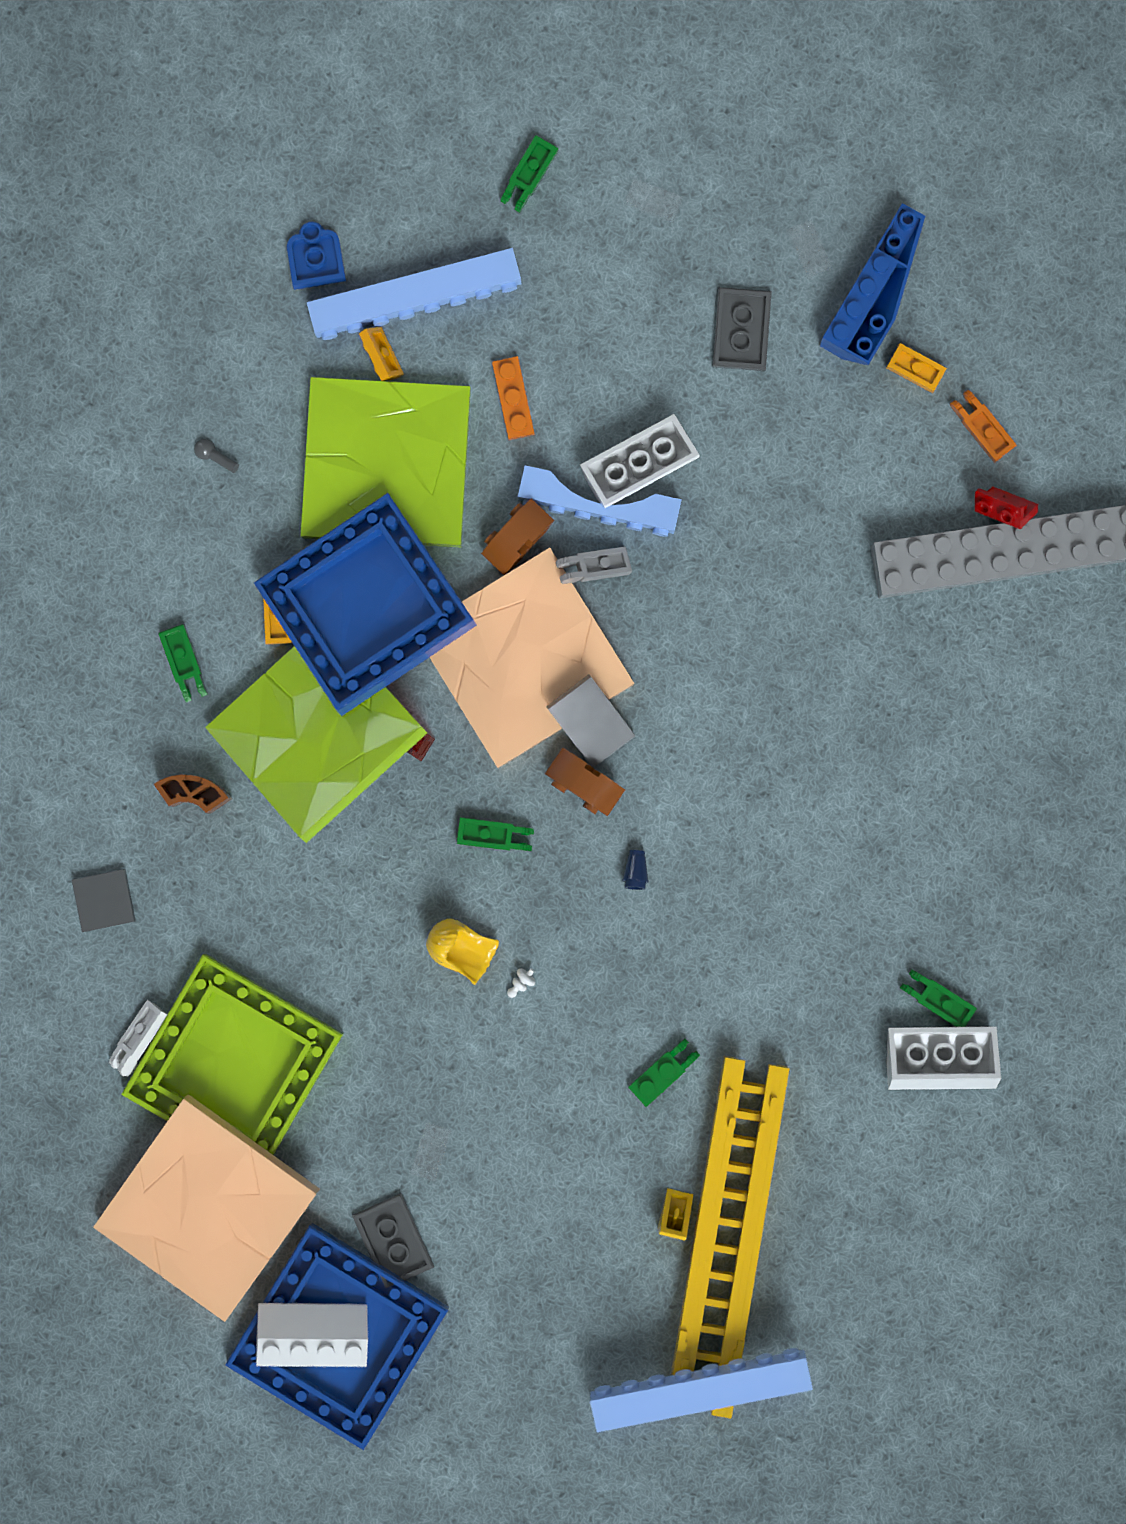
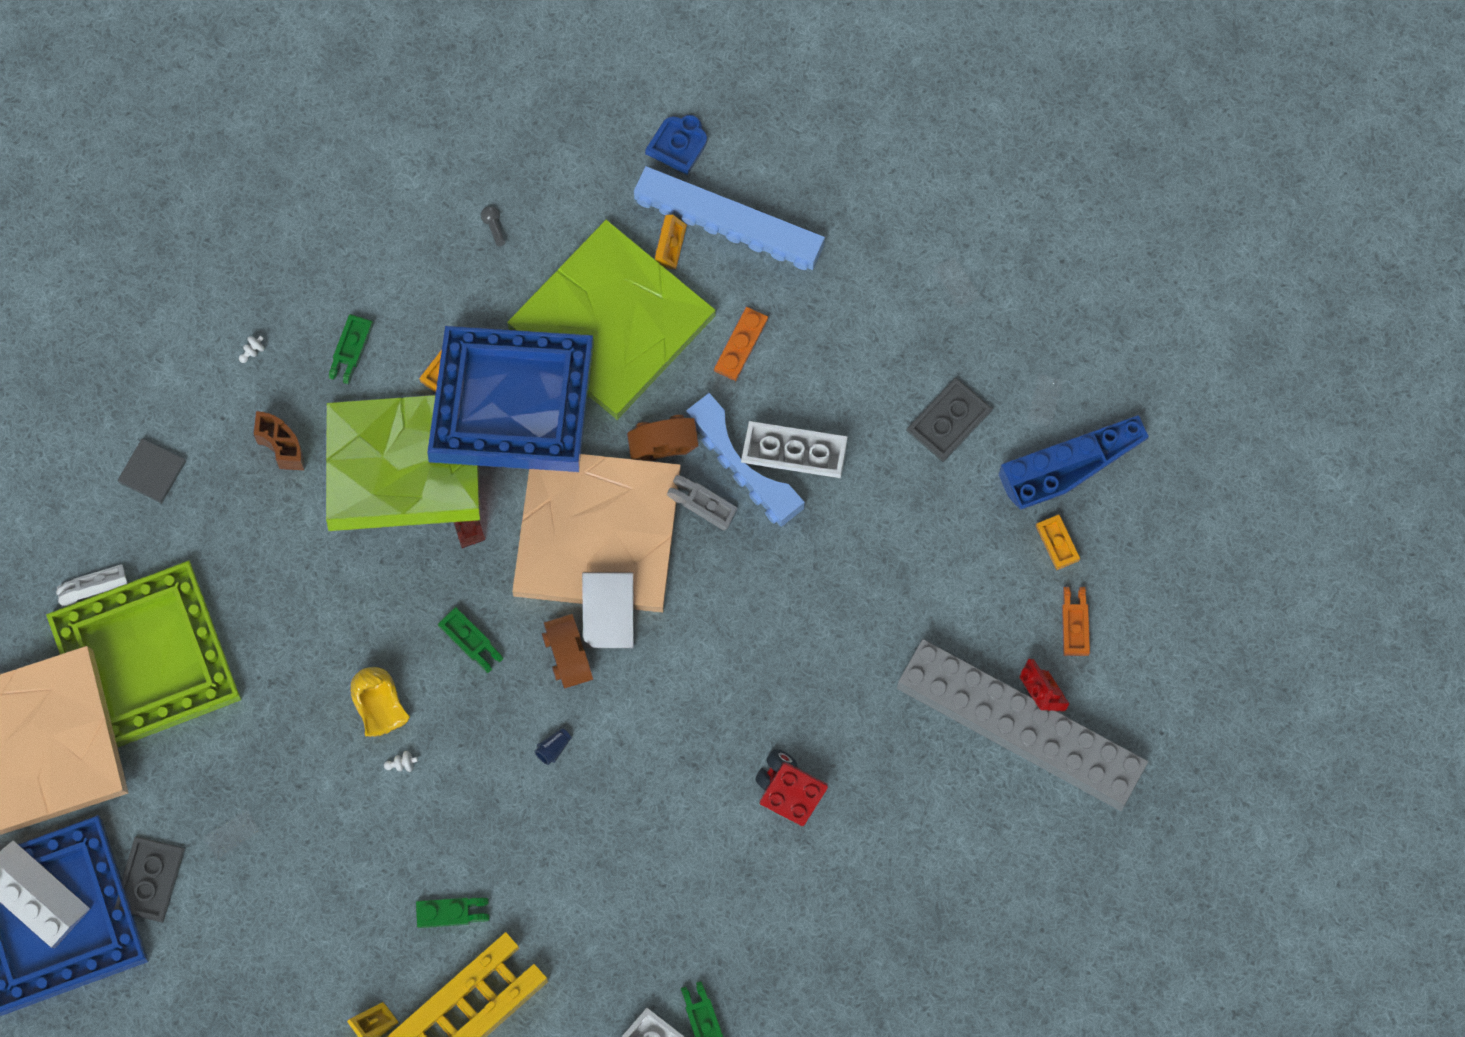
camera: 35 degrees right, 15 degrees down
green hinge [500,135,558,213] -> none
none -> white hair [239,335,265,363]
none -> red plate [755,749,828,826]

